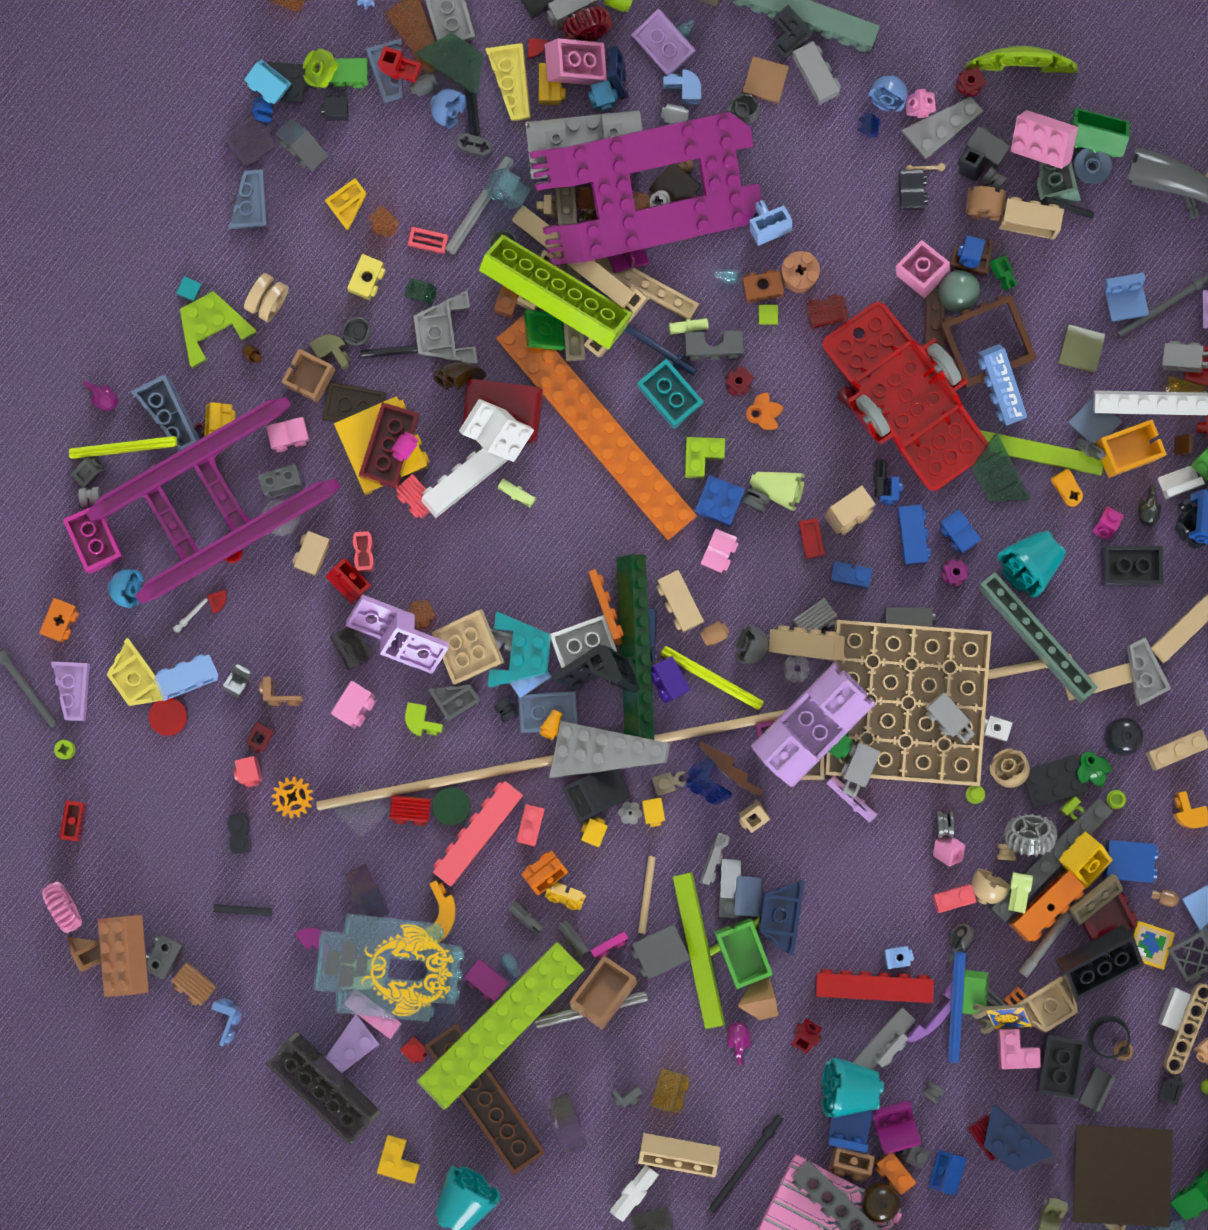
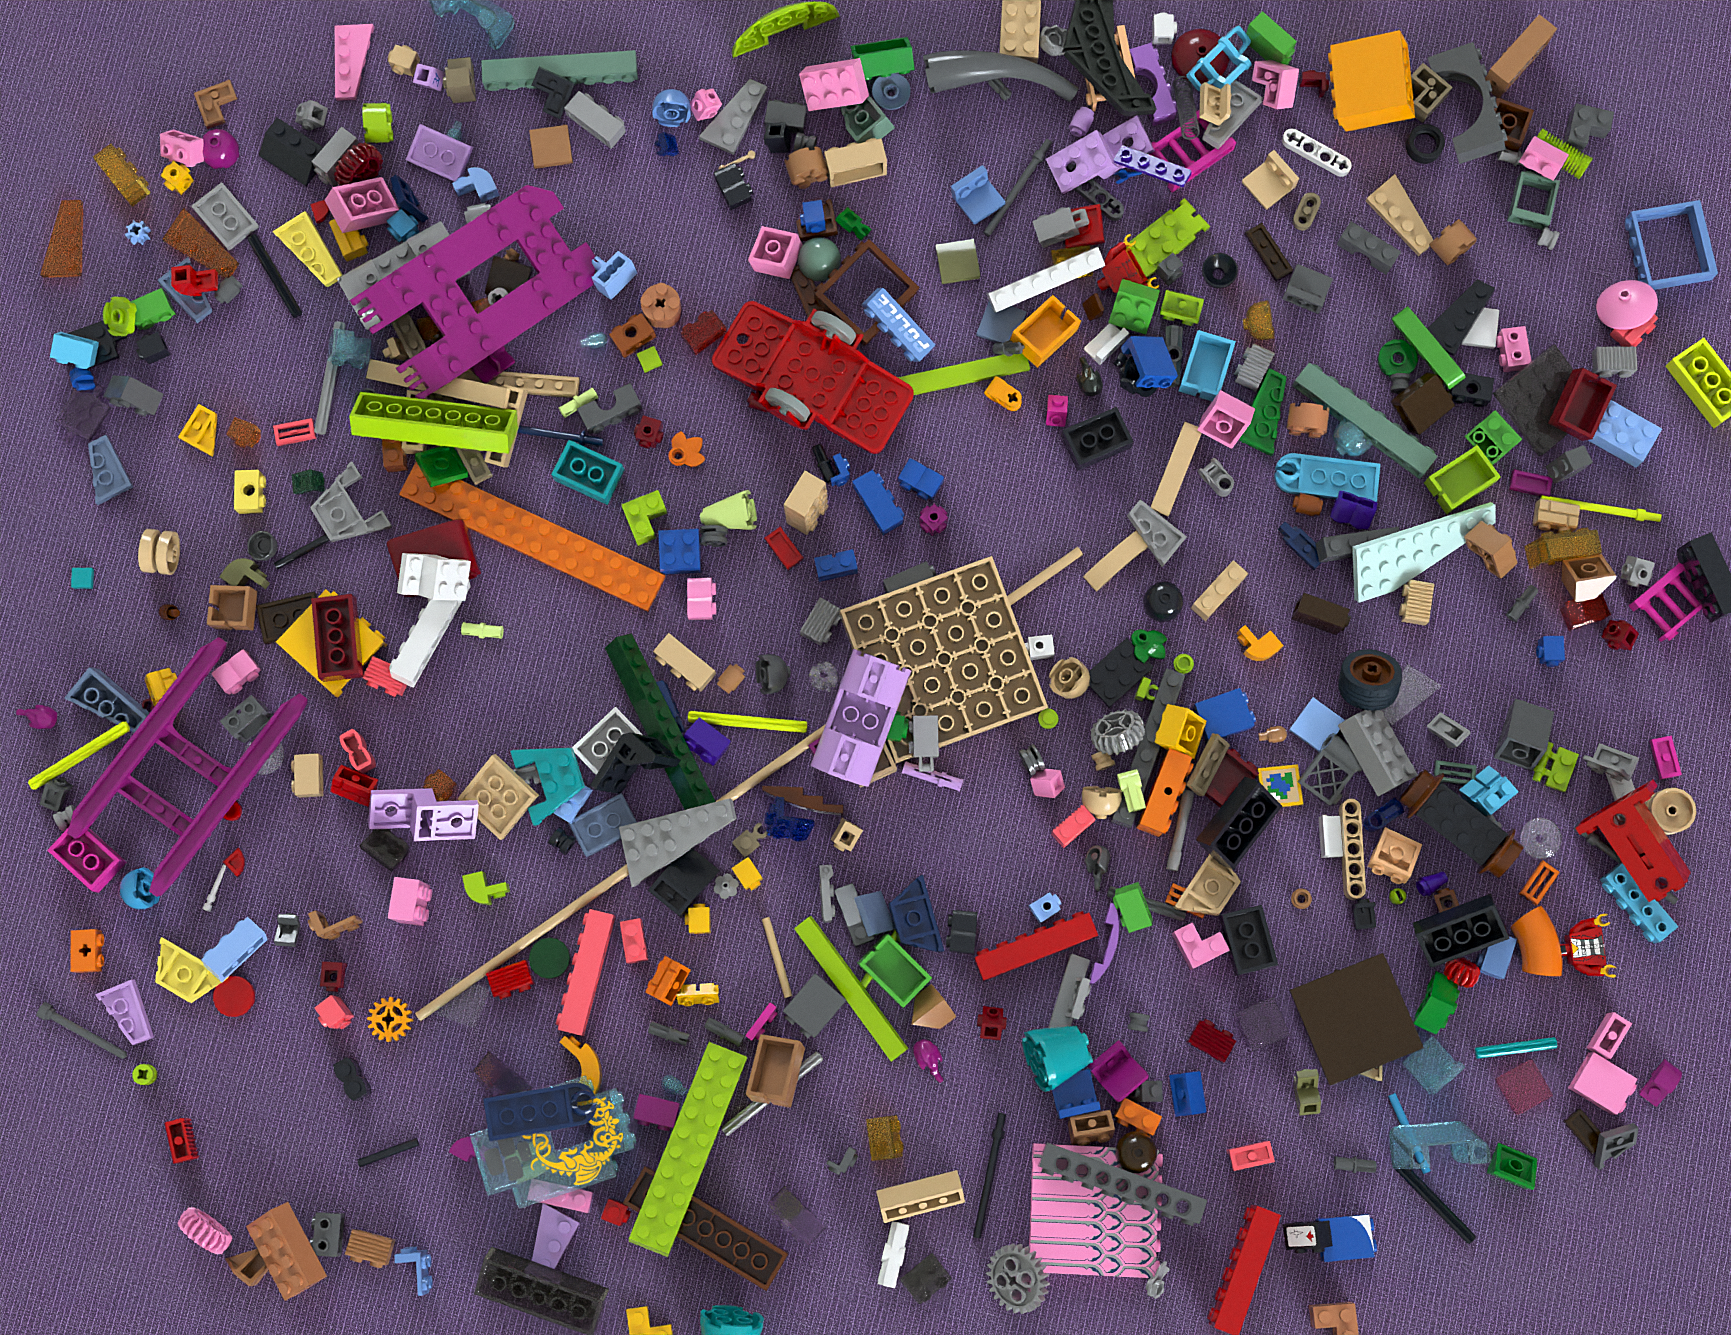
camera: 20 degrees left, 5 degrees down
lime wing [180,291,257,368] -> none
dark pink brick [391,432,418,461] -> none
clear green wing [416,33,483,96] -> none
dark grey wing [429,685,480,721] -> none
medium blue cylinder [430,89,466,129] -> none
dark brown brick [433,362,487,390] -> none
dark grey beam [457,133,492,157] -> none
light orange cone [540,710,562,740] -> none
orange plate [588,569,624,646] -> none
dark grey hair [727,93,761,125] -> none
tan brick [769,625,845,660] -> none
light grey brick [925,692,975,744] -> none
blue axle [948,951,966,1063] -> none
dark red brick [955,66,987,98] -> none
clear green wing [971,434,1031,502] -> none
flag [972,1004,1033,1034] -> none
sand green brick [978,572,1098,704] -> none
dark blue wing [984,1104,1054,1172] -> none
teal cone [997,530,1066,598] -> none
black bar [1043,196,1094,219] -> none
dark grey panel [1078,1067,1116,1112] -> none
black tyre [1087,1015,1130,1058] -> none
none -> dark blue plate [483,1083,597,1142]
none -> black brick [946,910,978,954]

